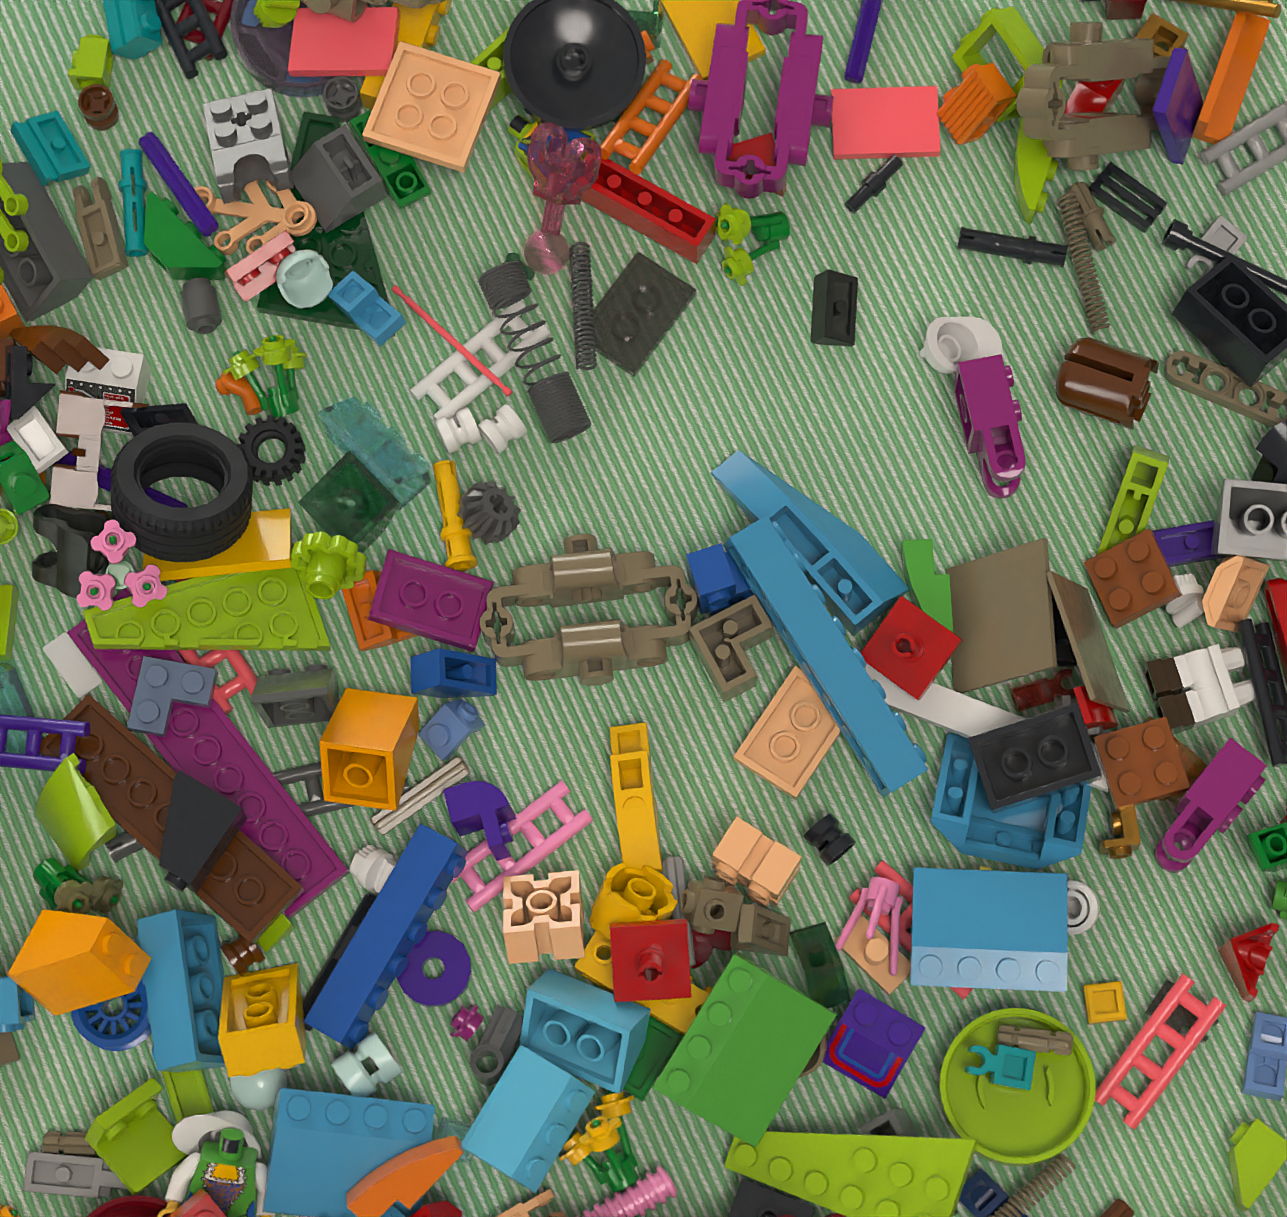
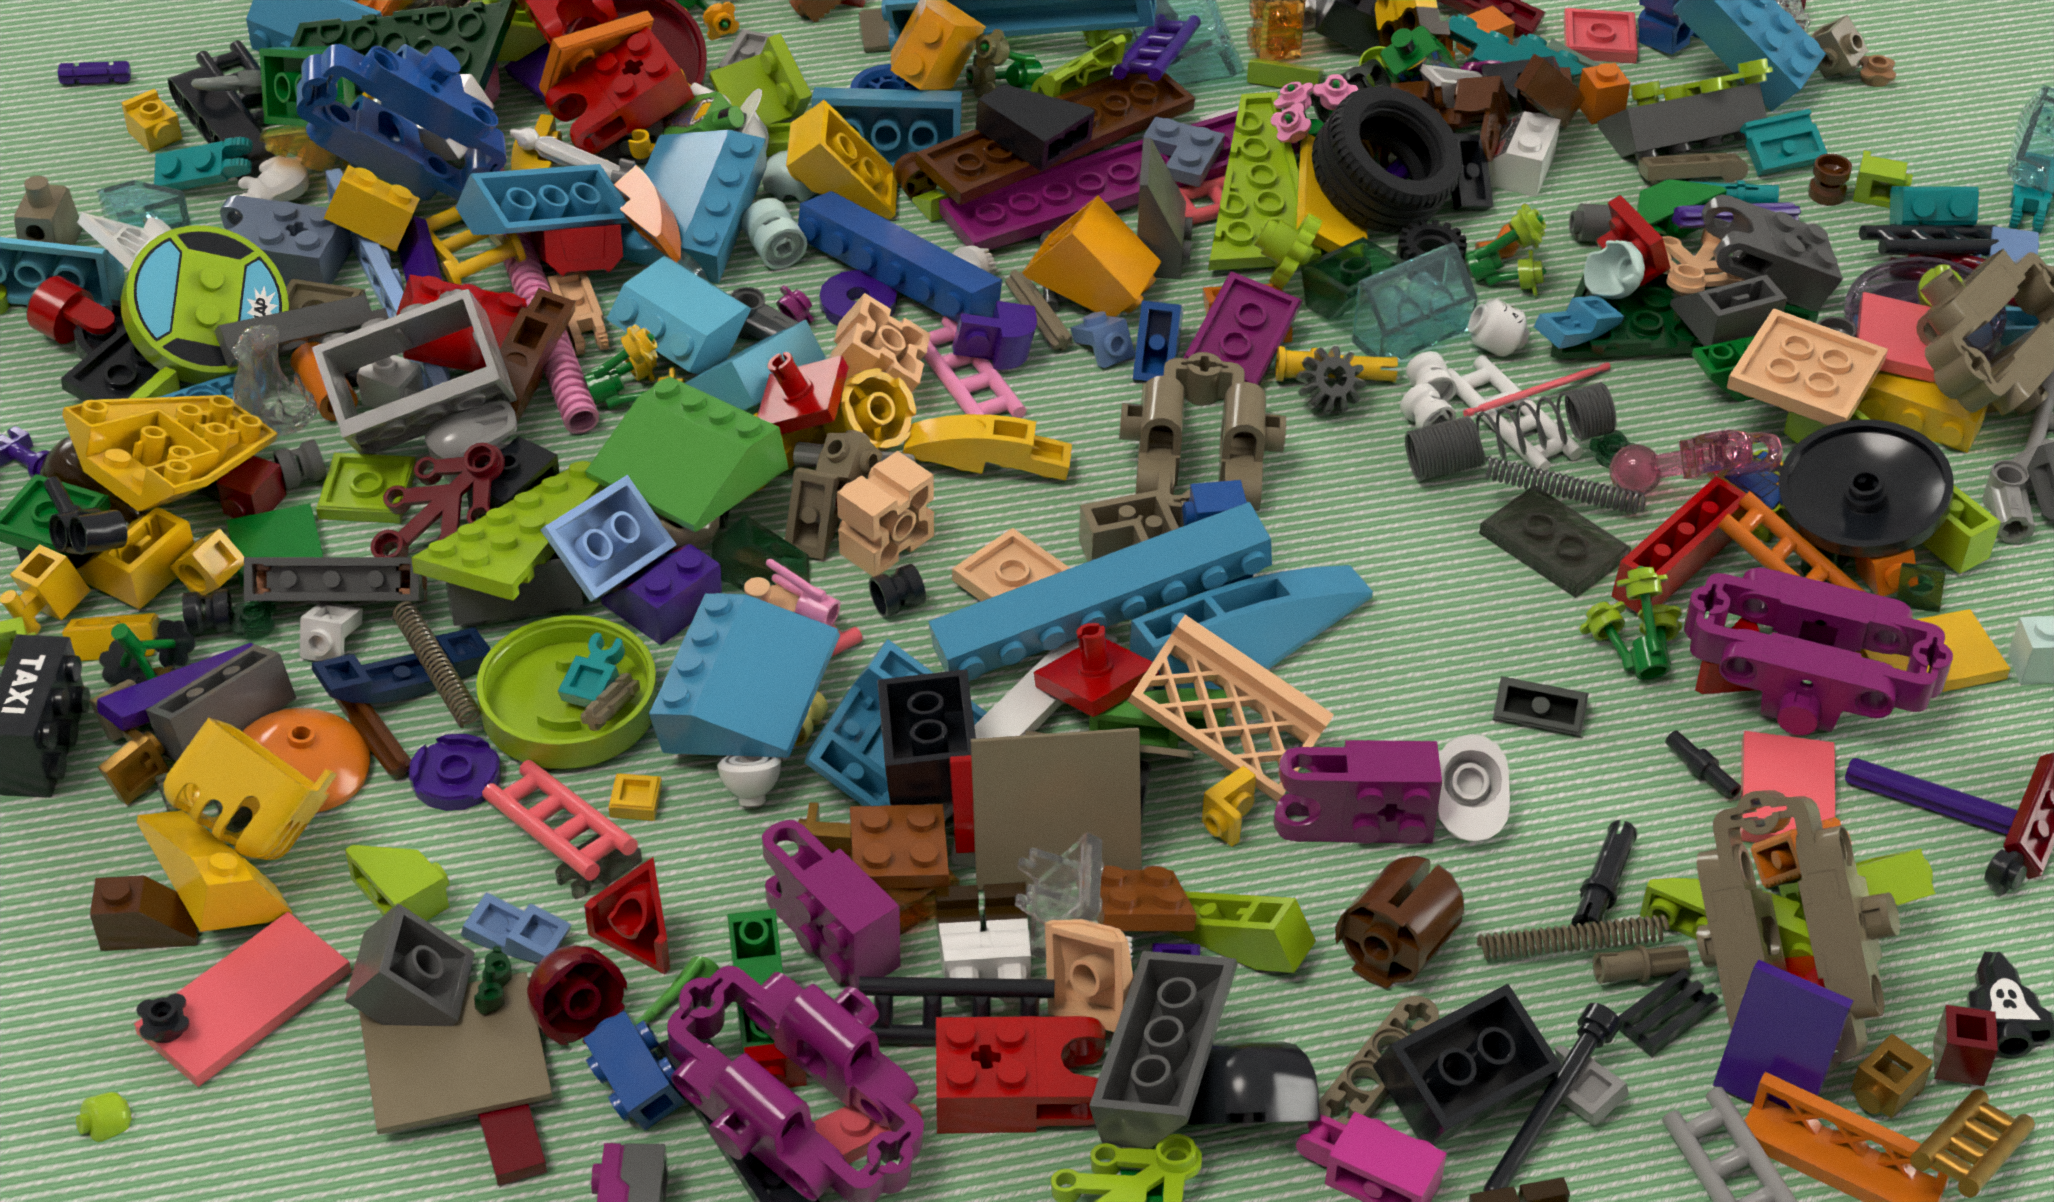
camera: 95 degrees right, 30 degrees down
none -> dark purple tile [409,733,501,811]
none -> light blue slope [541,475,676,602]
none -> clear plate [1015,832,1104,961]
none -> light nougat fence [1127,615,1334,802]
none -> yellow bracket [1201,765,1256,847]
none -> white head [1468,299,1529,357]

